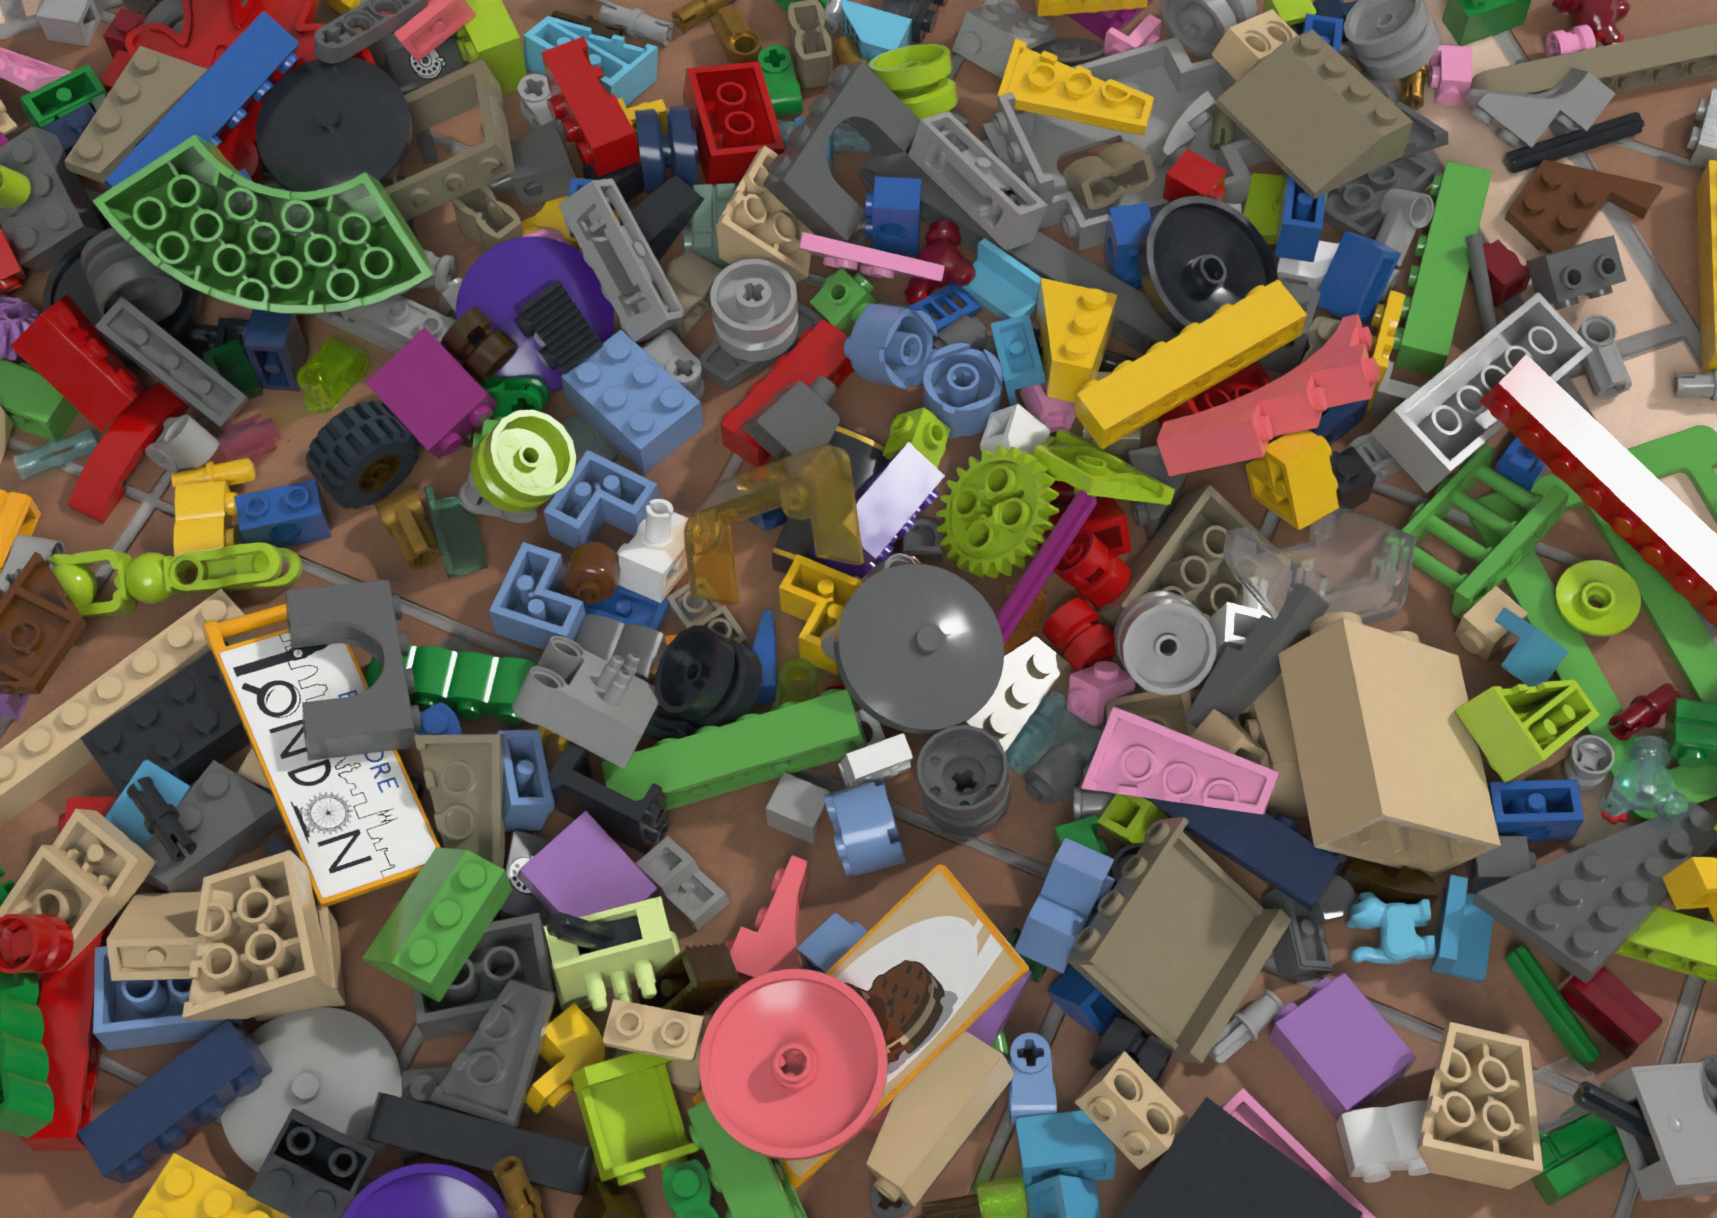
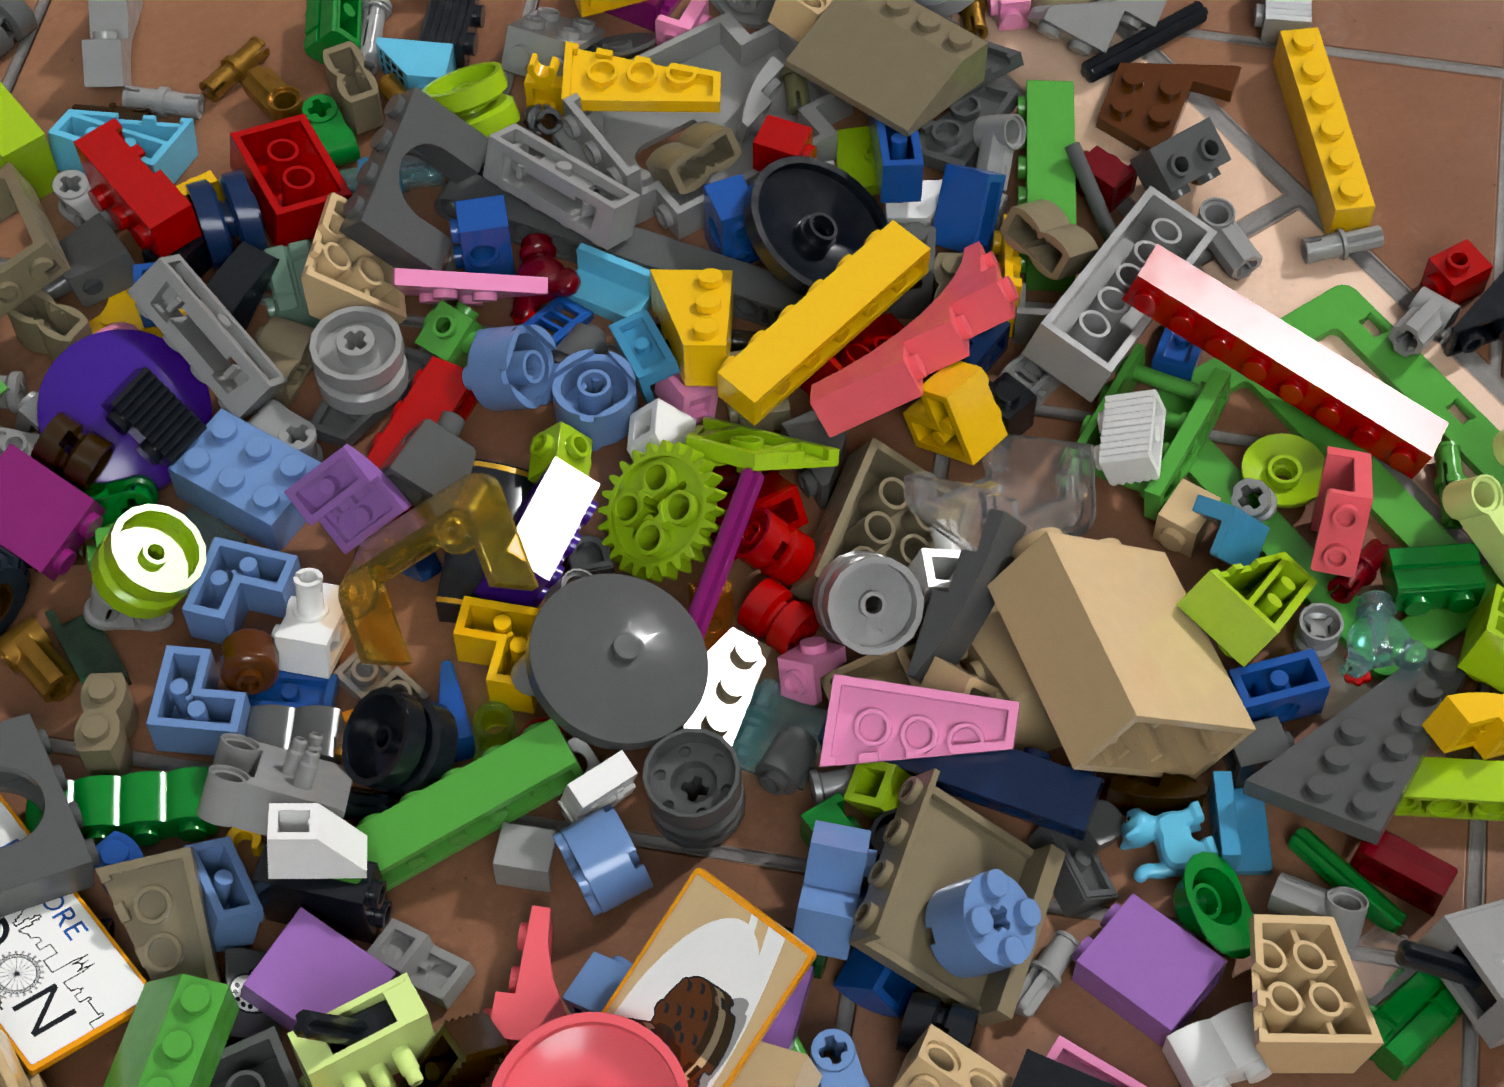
camera: 15 degrees left, 5 degrees down
none -> dark tan brick [74,673,139,776]
none -> white slope [267,803,367,879]
none -> medium lavender slope [284,444,412,555]
none -> black pin [523,104,562,135]
none -> yellow plate [524,53,564,115]
none -> medium blue brick [925,869,1041,978]
none -> dark tan brick [1000,199,1099,280]
none -> white brick [1094,389,1166,486]
none -> green piece [1173,851,1253,959]
none -> light grey bush [1231,478,1277,523]
none -> light grey piece [1267,872,1369,950]
none -> coral panel [1310,446,1373,578]

